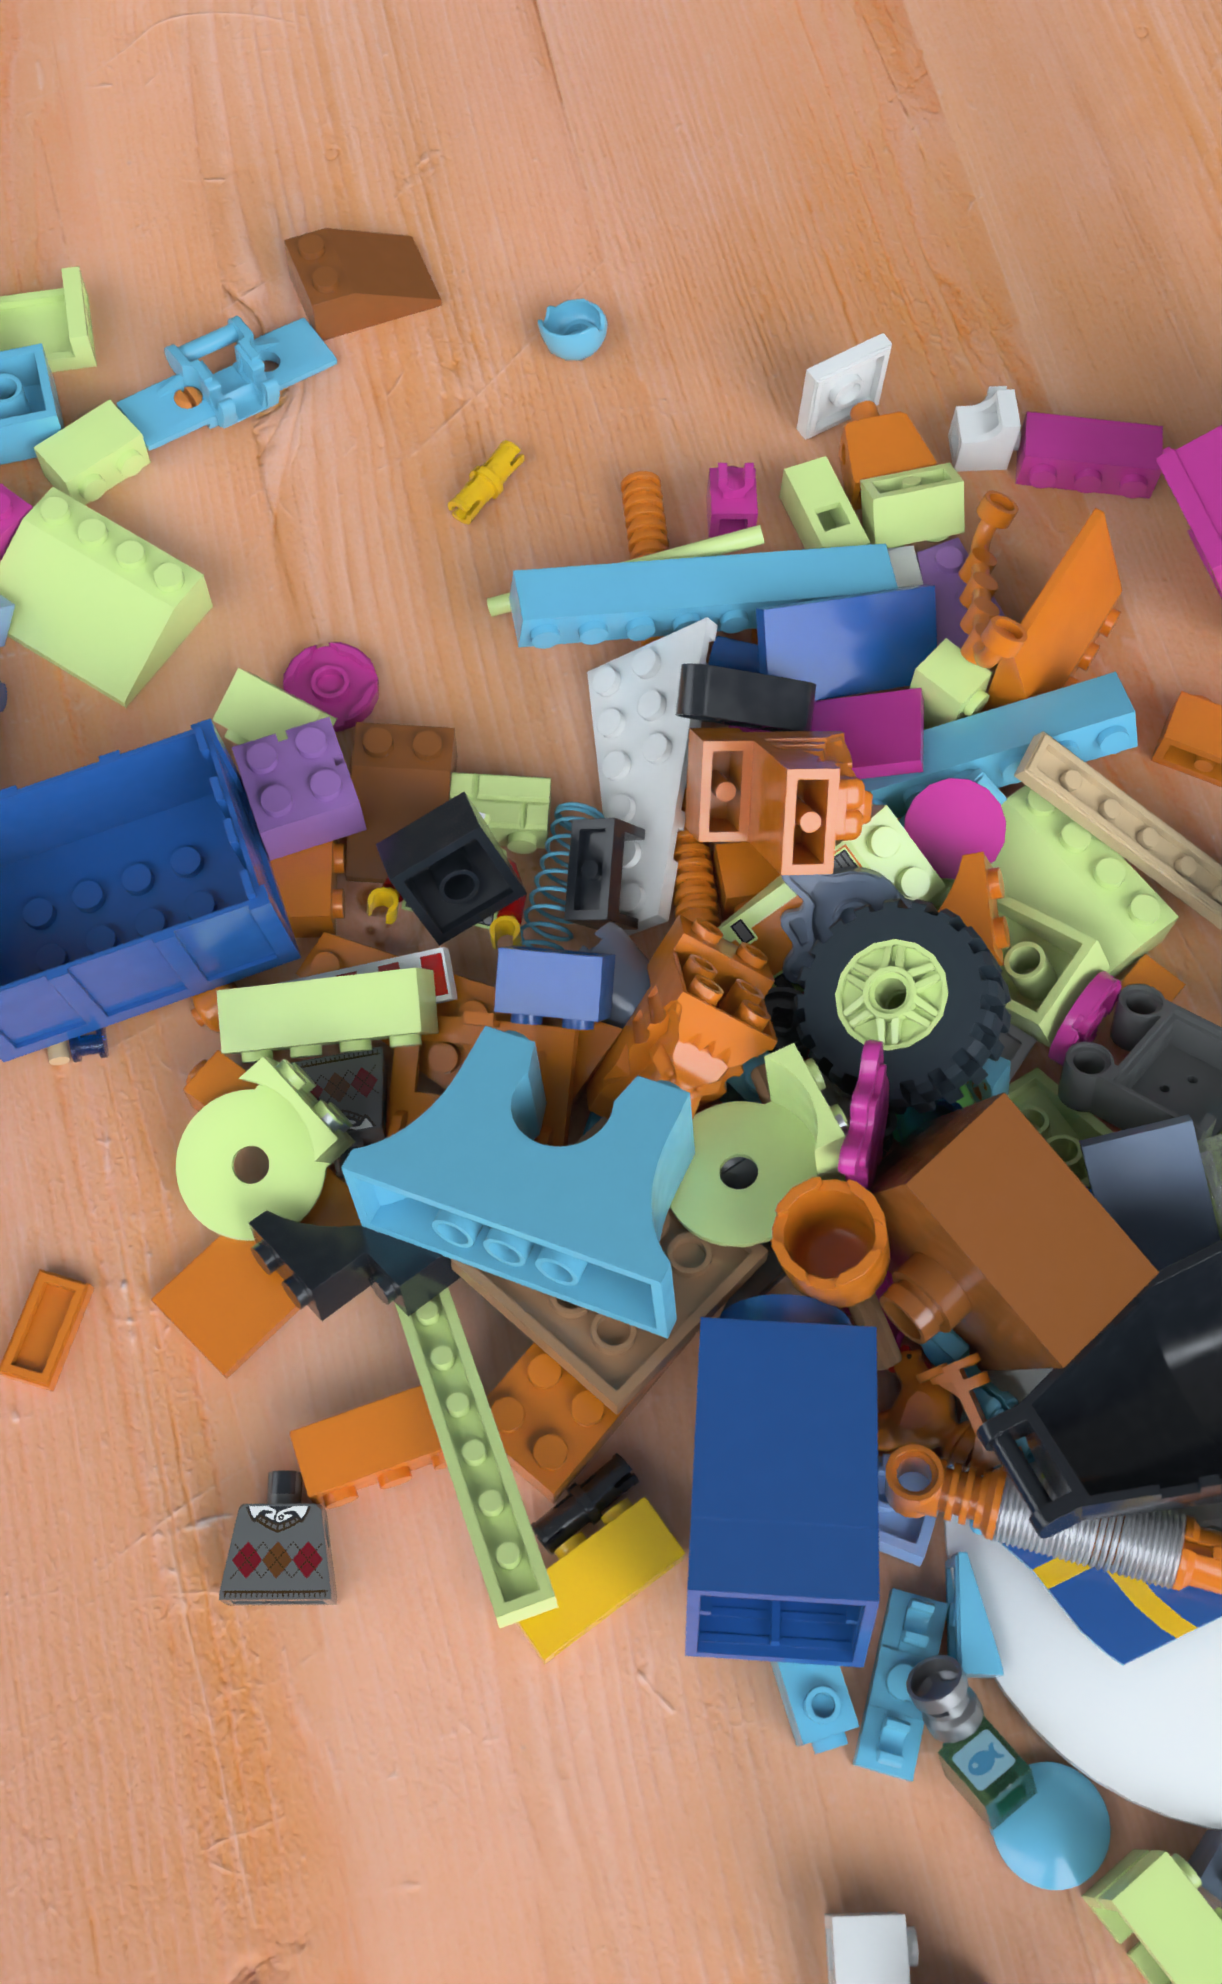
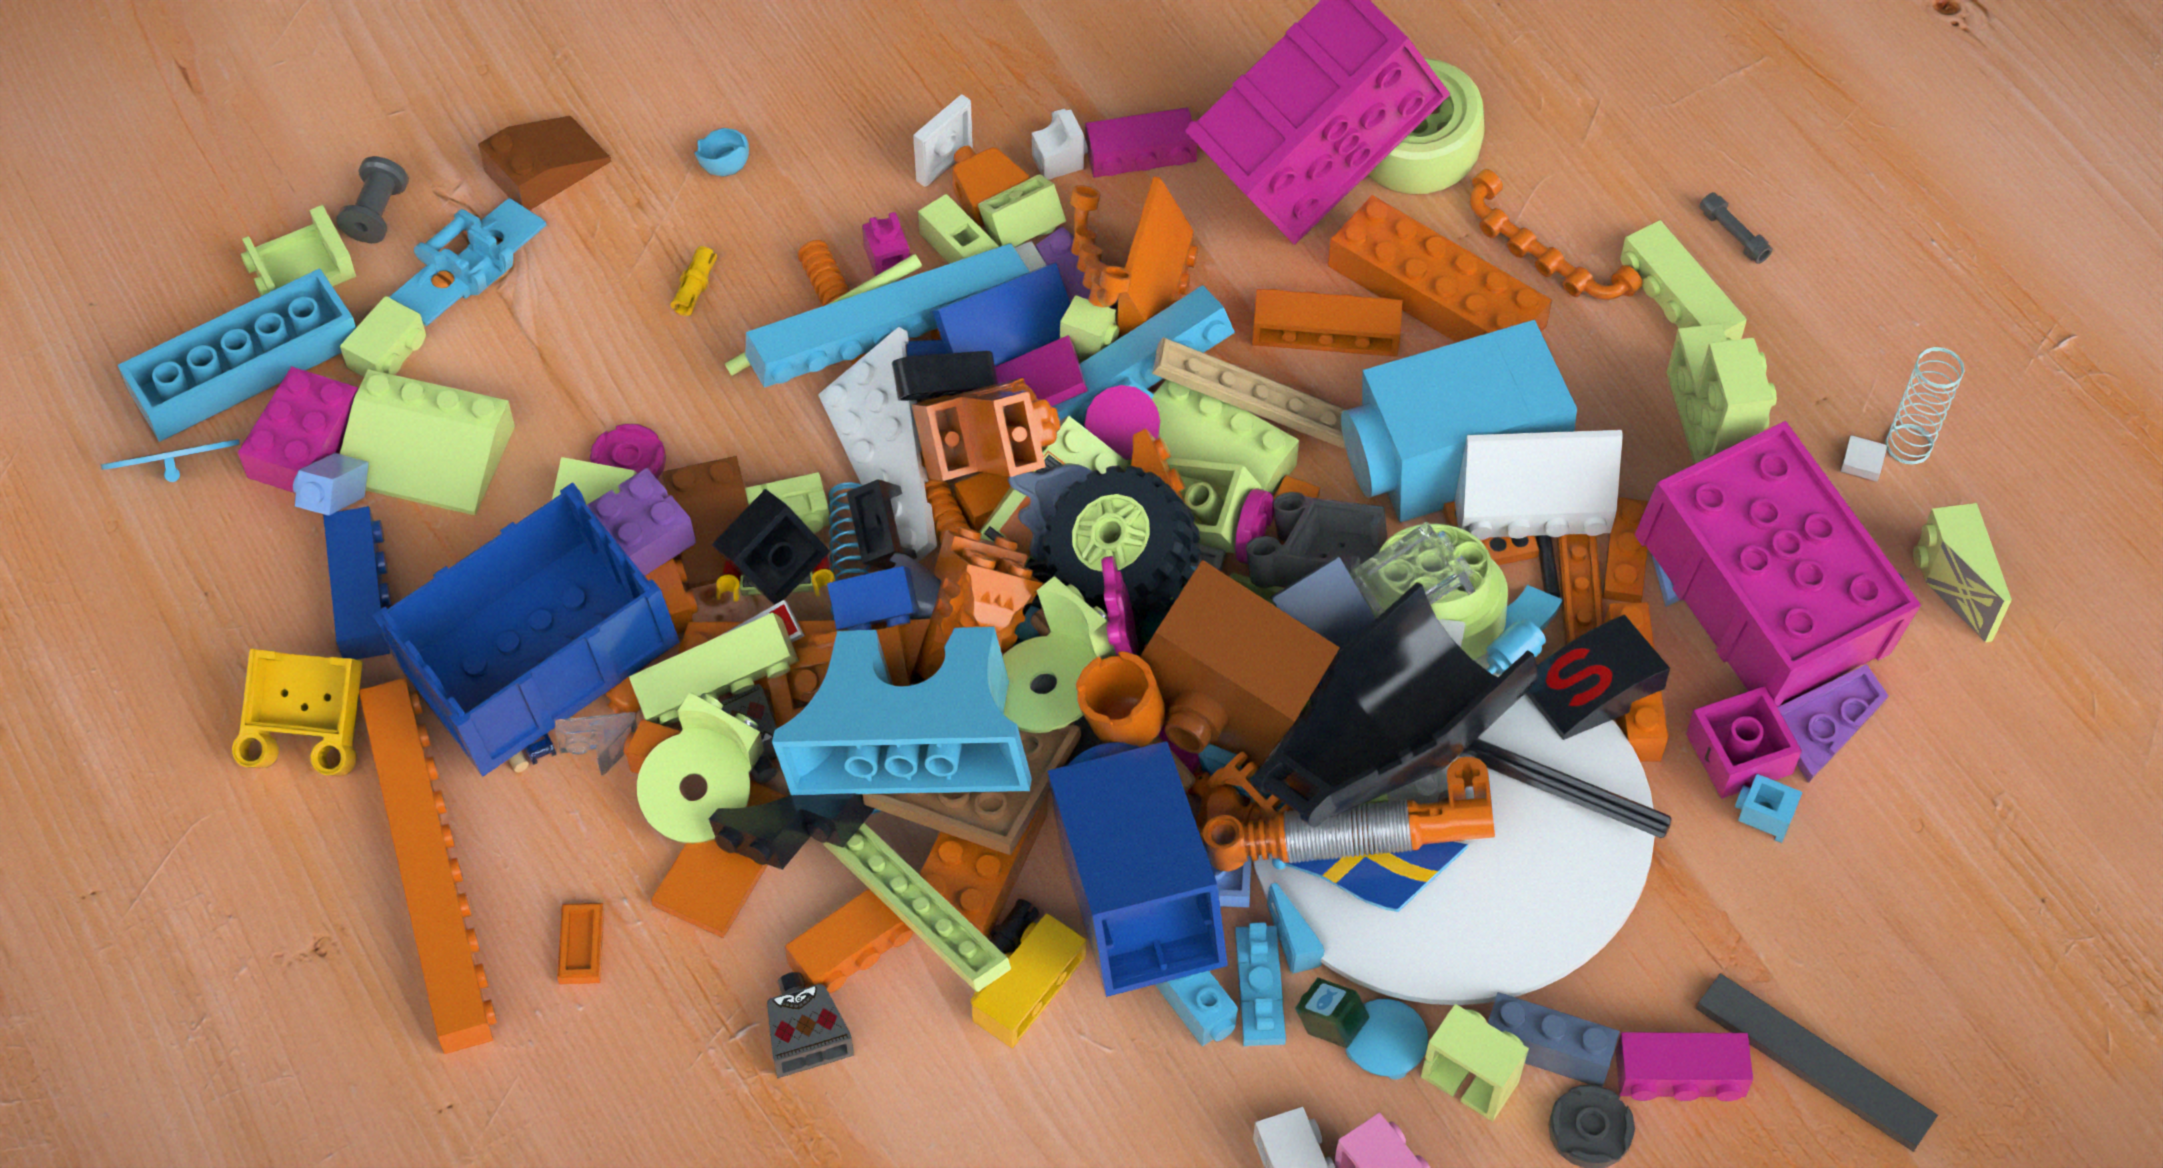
camera: 15 degrees left, 10 degrees down
flat silver wheel [906,1655,984,1743] -> none
none -> dark grey piece [337,156,409,244]
none -> clear slope [555,712,638,775]

